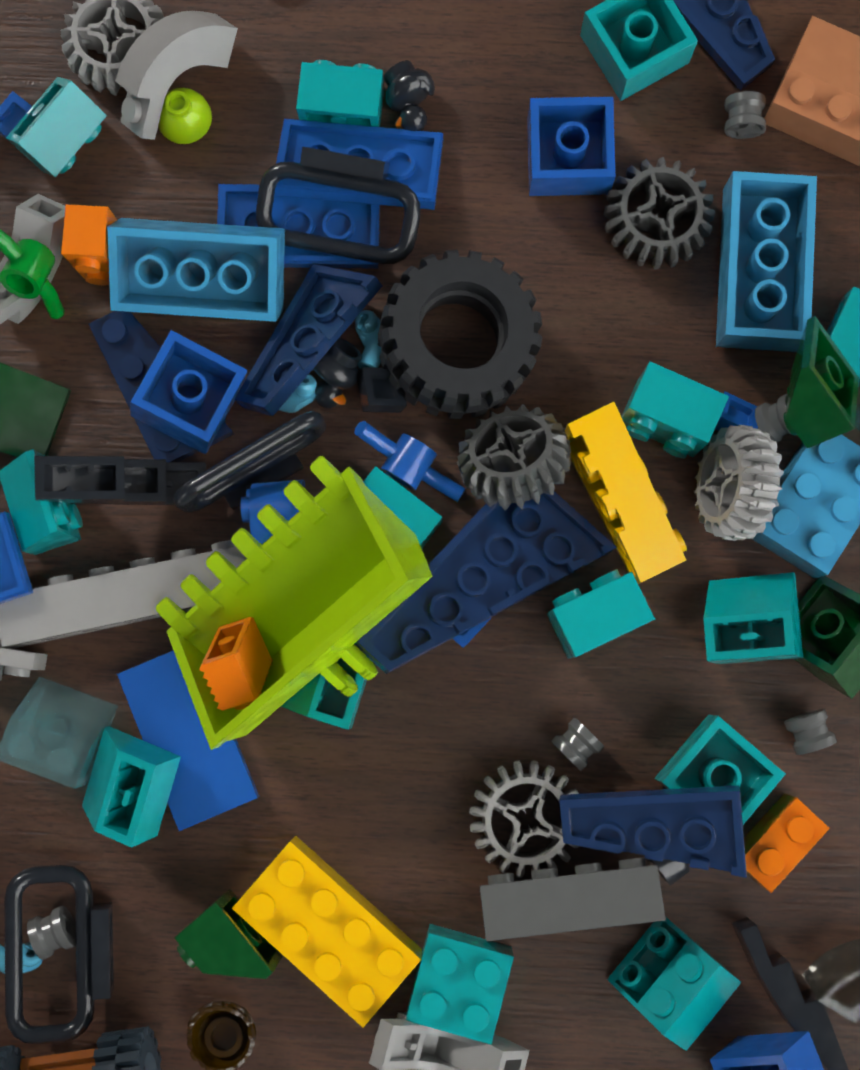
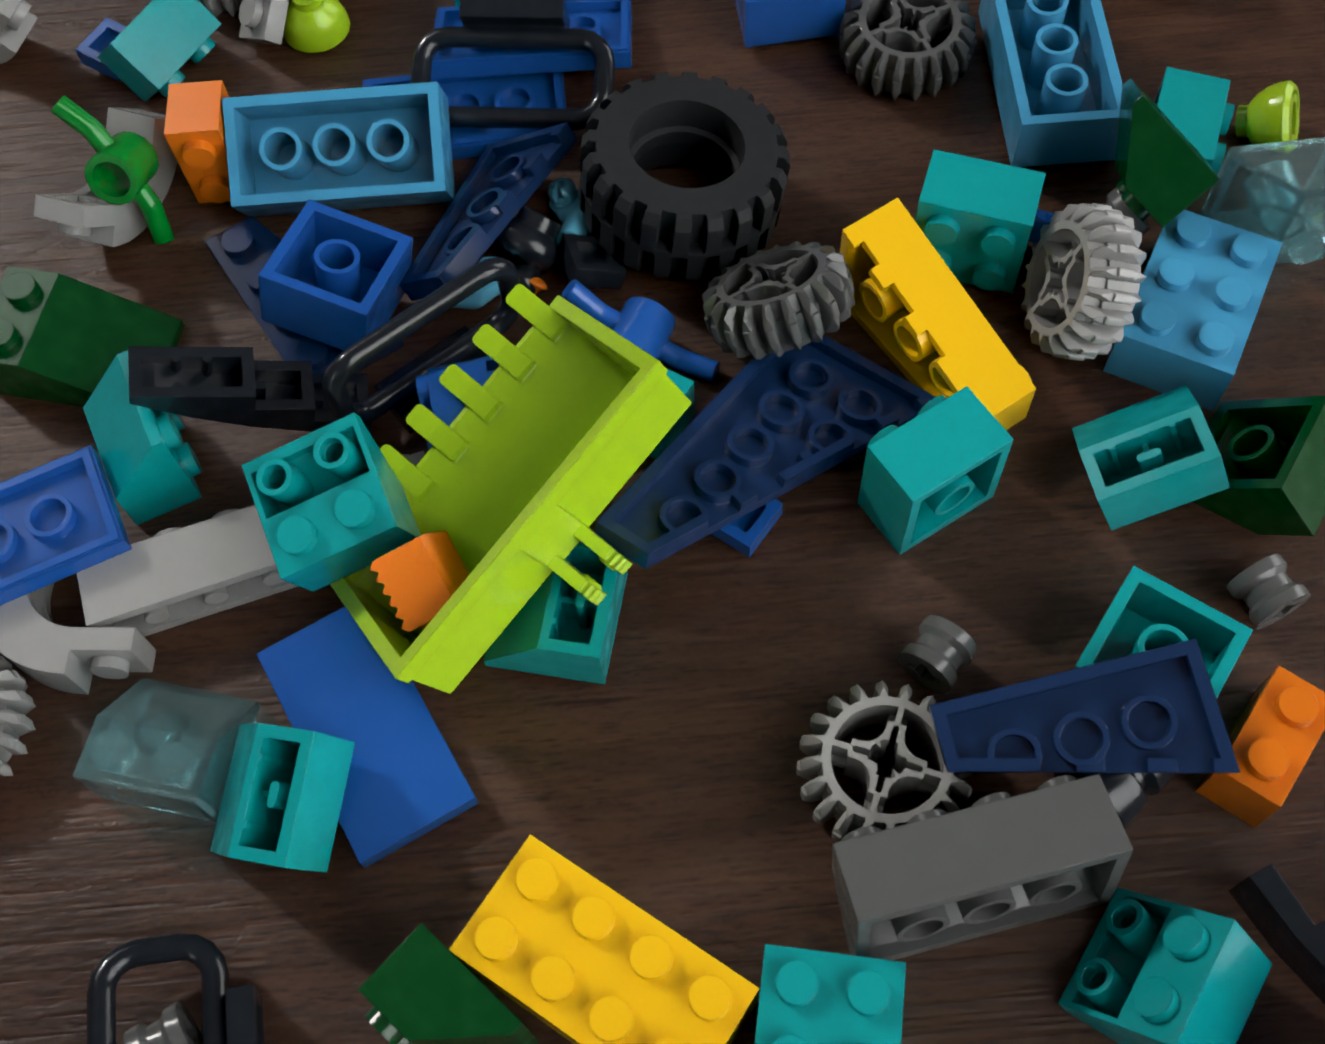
camera: 10 degrees left, 20 degrees down
none -> teal slope [241,412,421,592]

